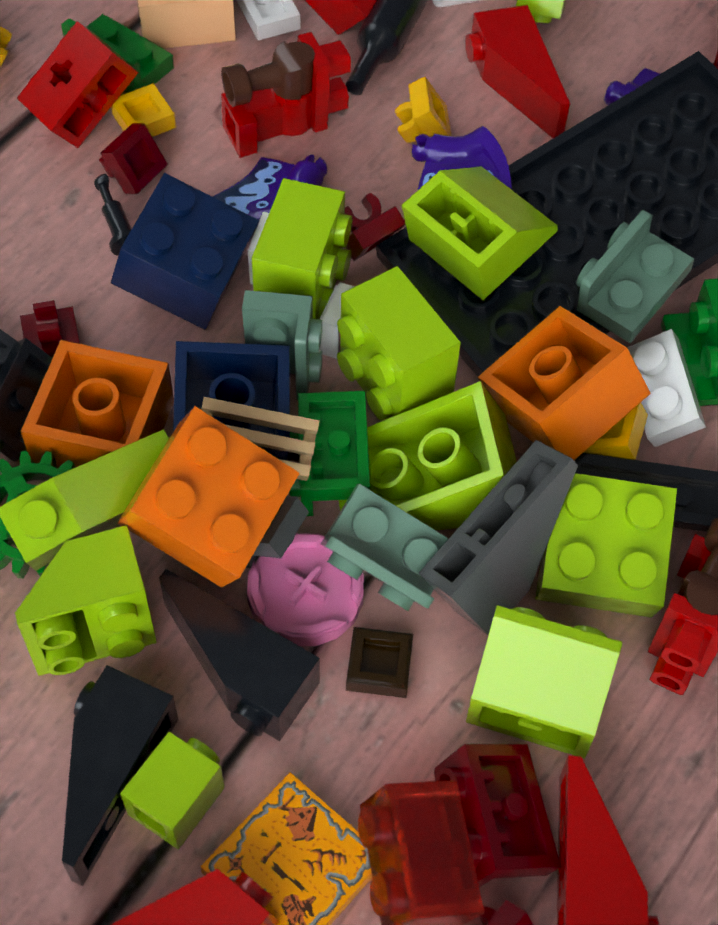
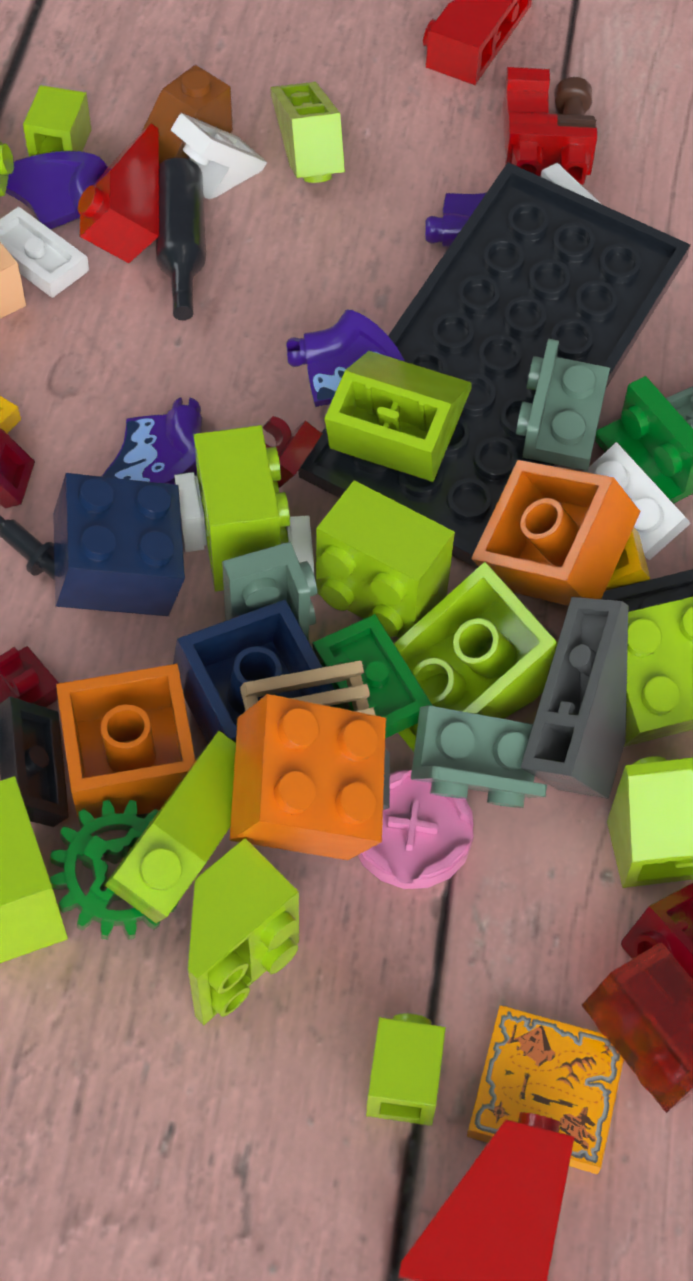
camera: 25 degrees left, 0 degrees up
black slope [62,665,178,886] -> none
black slope [159,569,320,741] -> none
red hips [221,32,351,158] -> none
dark brown tile [346,627,413,698] -> none
yellow tile [395,76,452,143] -> none
red slope [465,5,570,138] -> none

